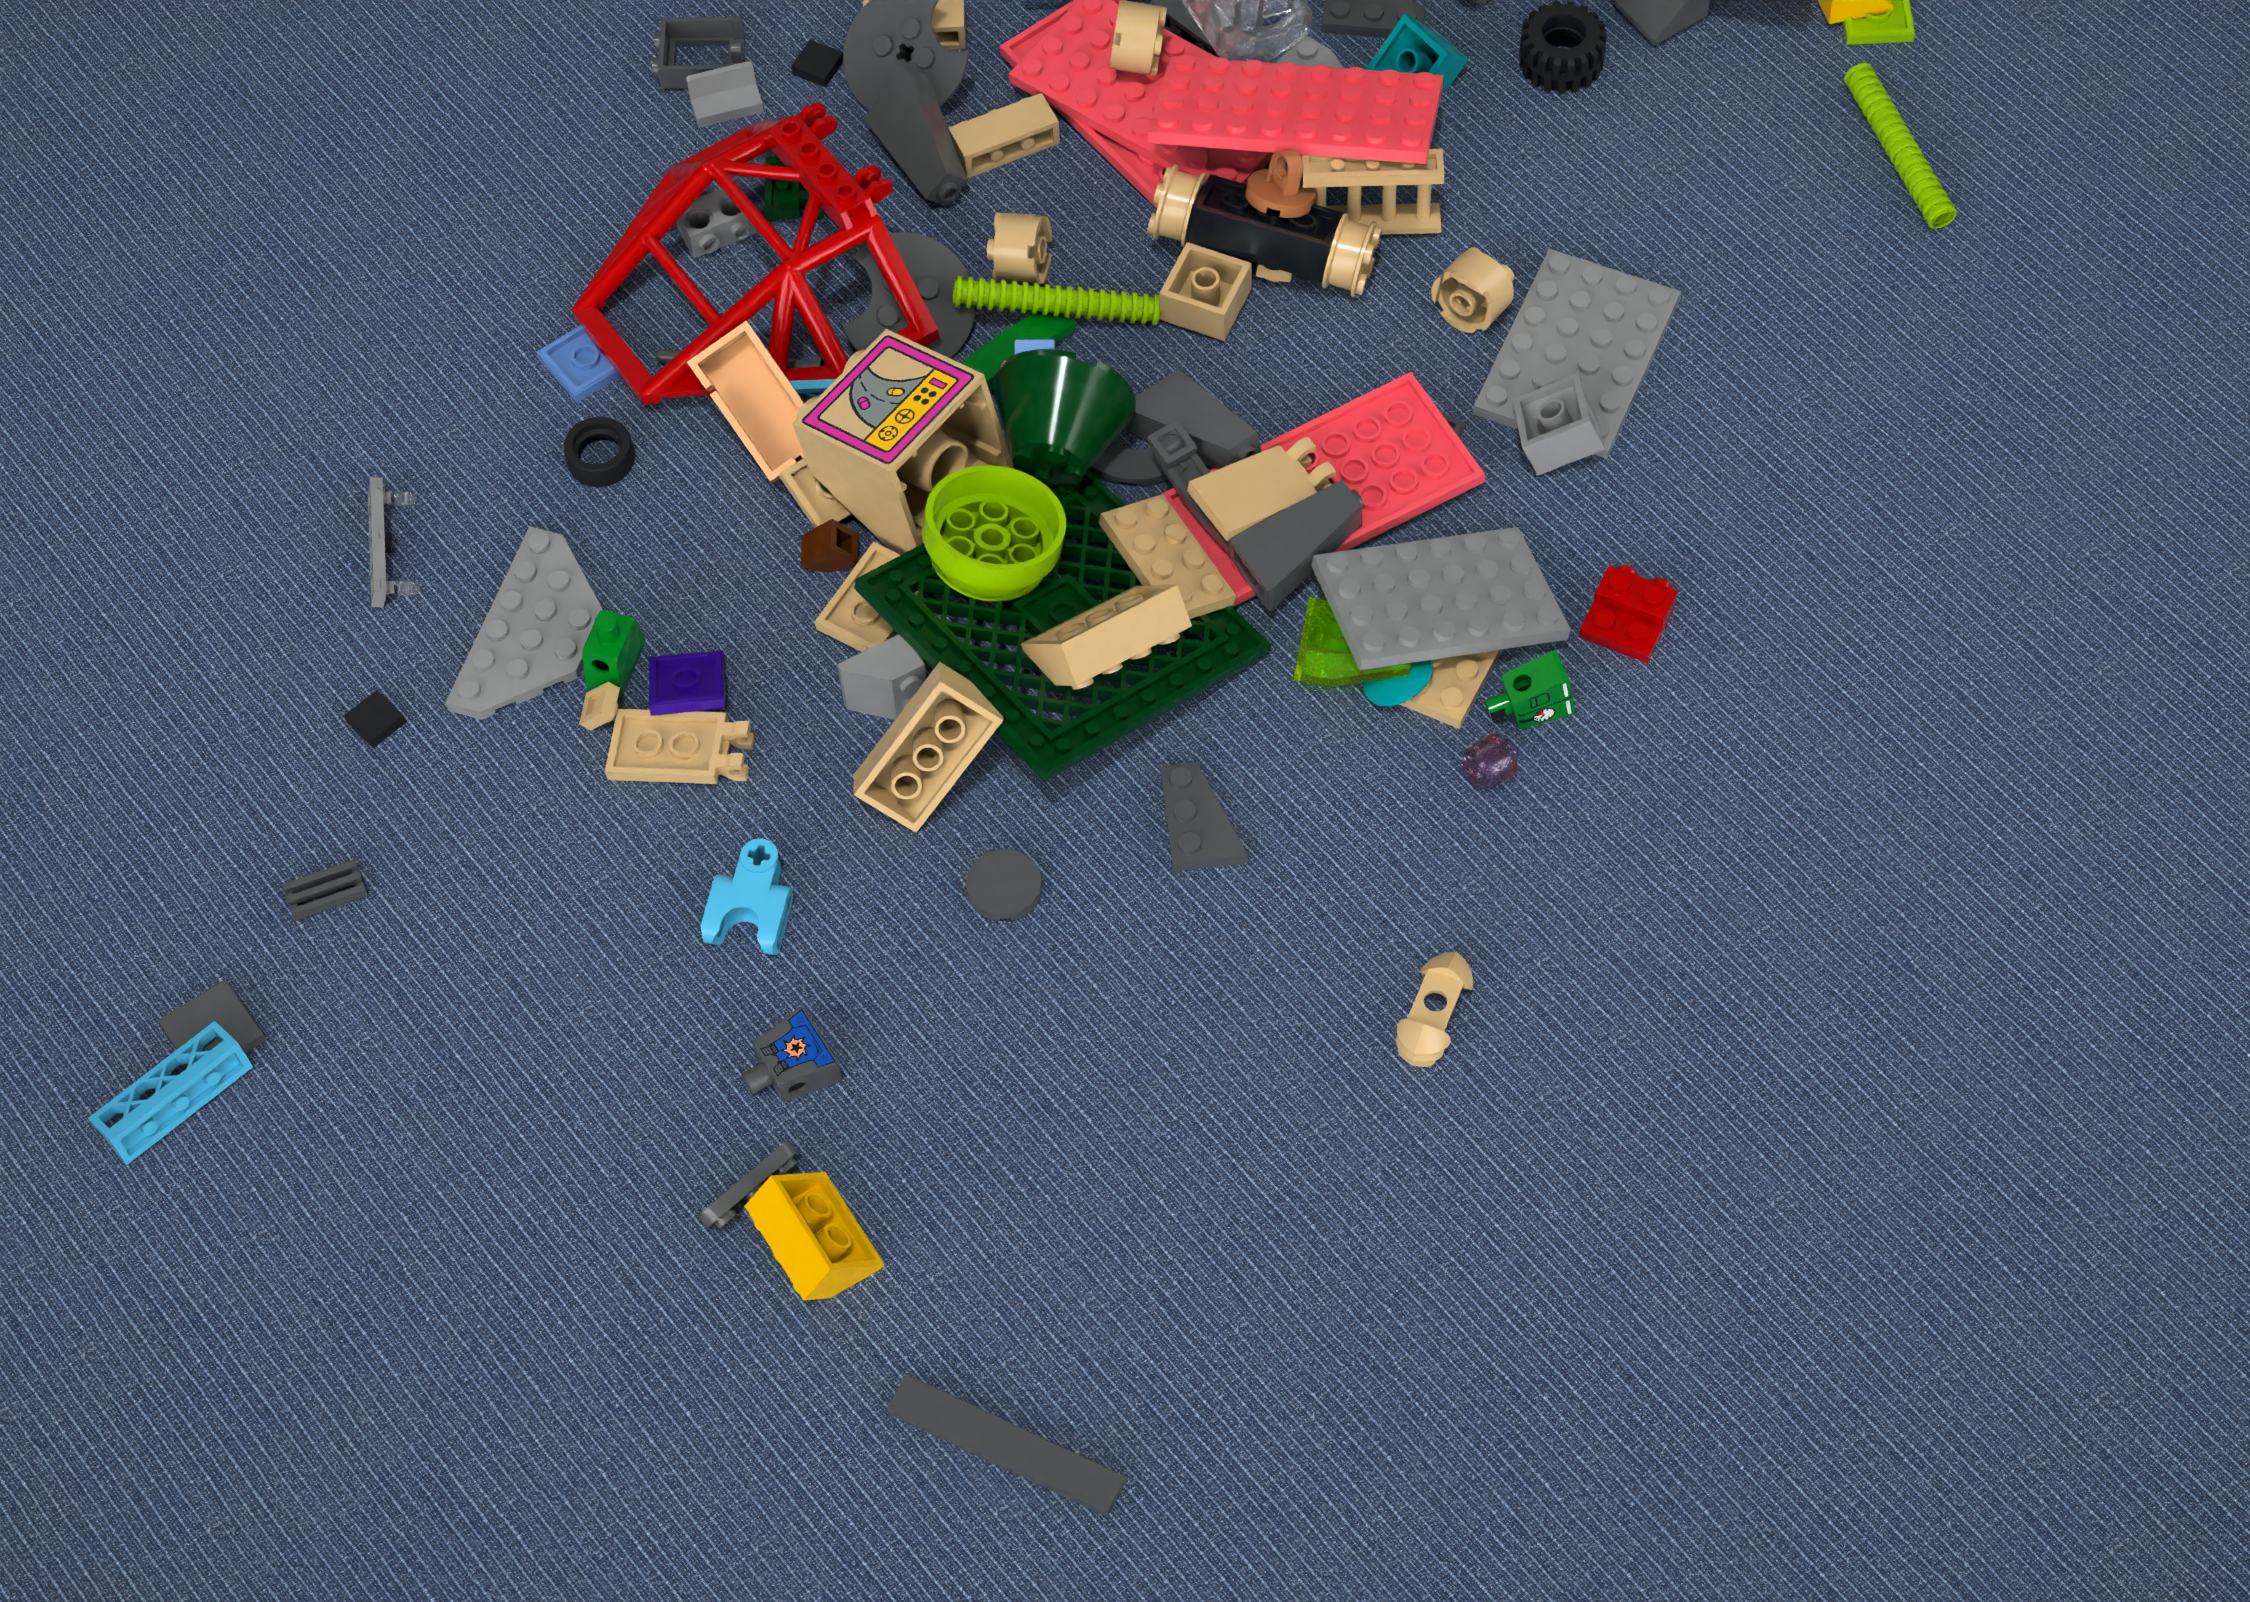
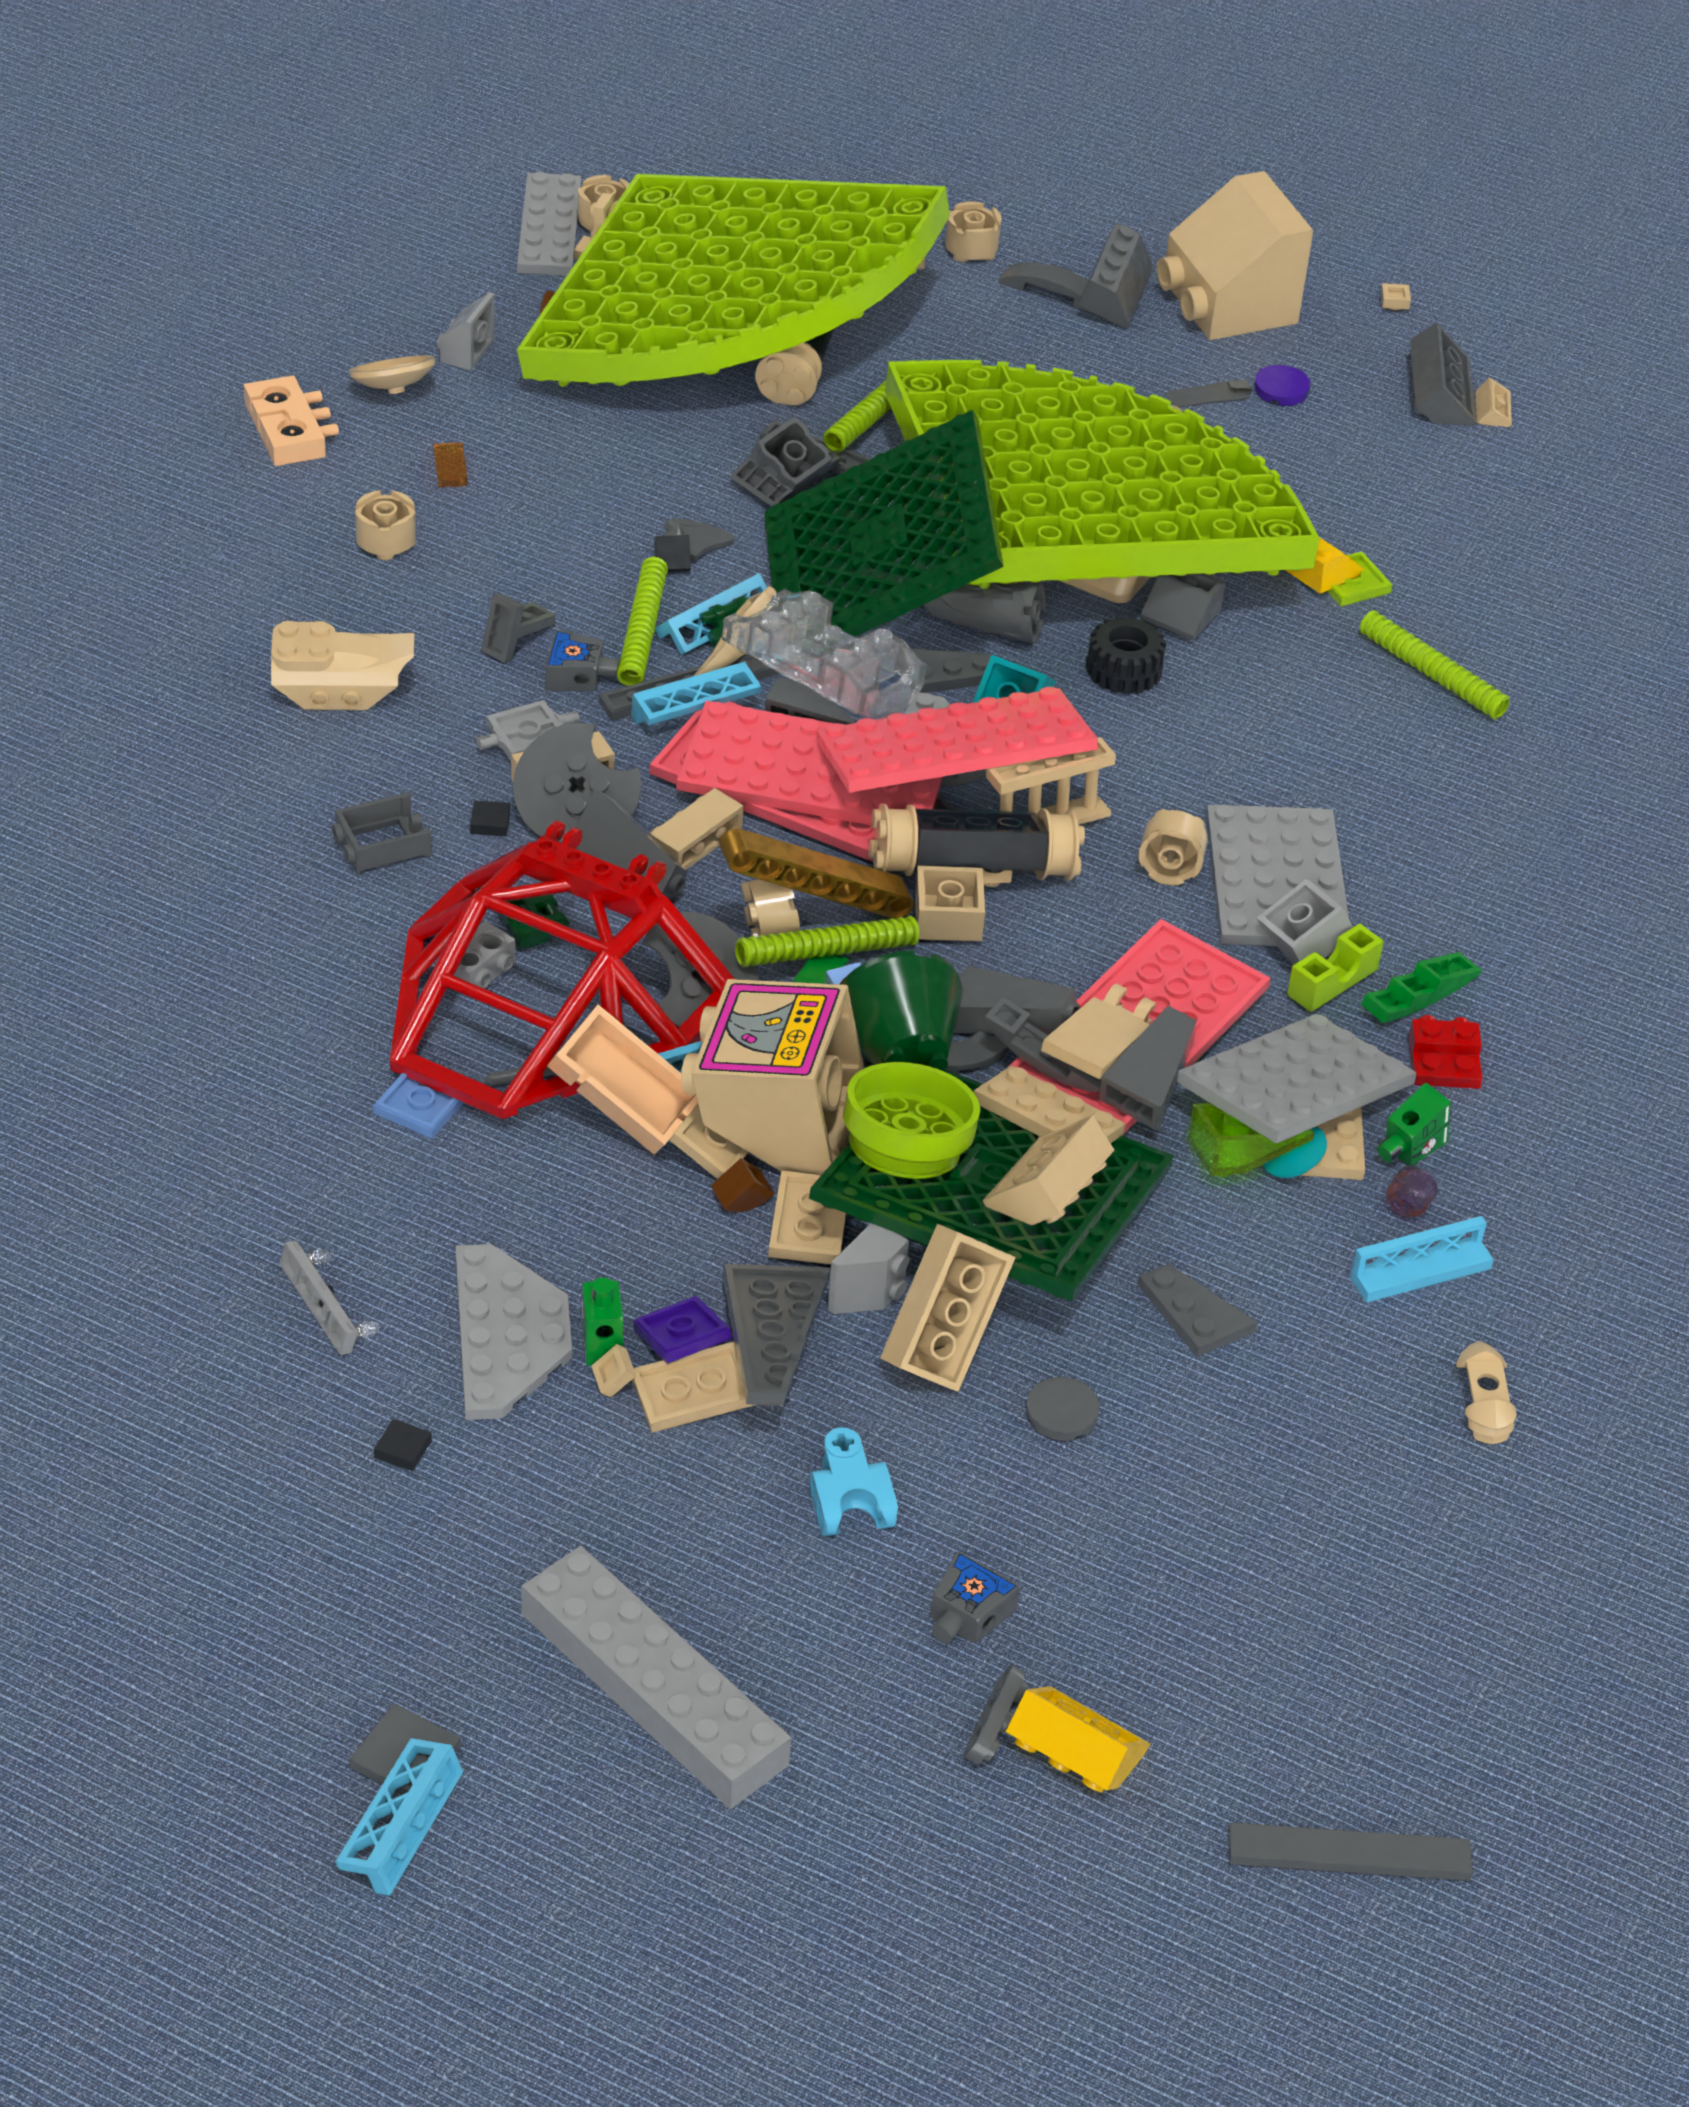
camera: 30 degrees left, 15 degrees down
dark grey tile [282,859,368,921] -> none
black tyre [564,417,634,487] -> none
light grey panel [686,61,764,128] -> none
tan brick [1109,0,1167,76] -> none
nougat tile [1245,149,1316,218] -> none
none -> light grey brick [521,1545,792,1810]
none -> pearl gold beam [719,828,914,919]
none -> dark grey wing [723,1264,830,1406]
none -> lime arch [1287,923,1384,1012]
none -> medium azure fence [1350,1216,1494,1303]
none -> green slope [1361,952,1482,1023]

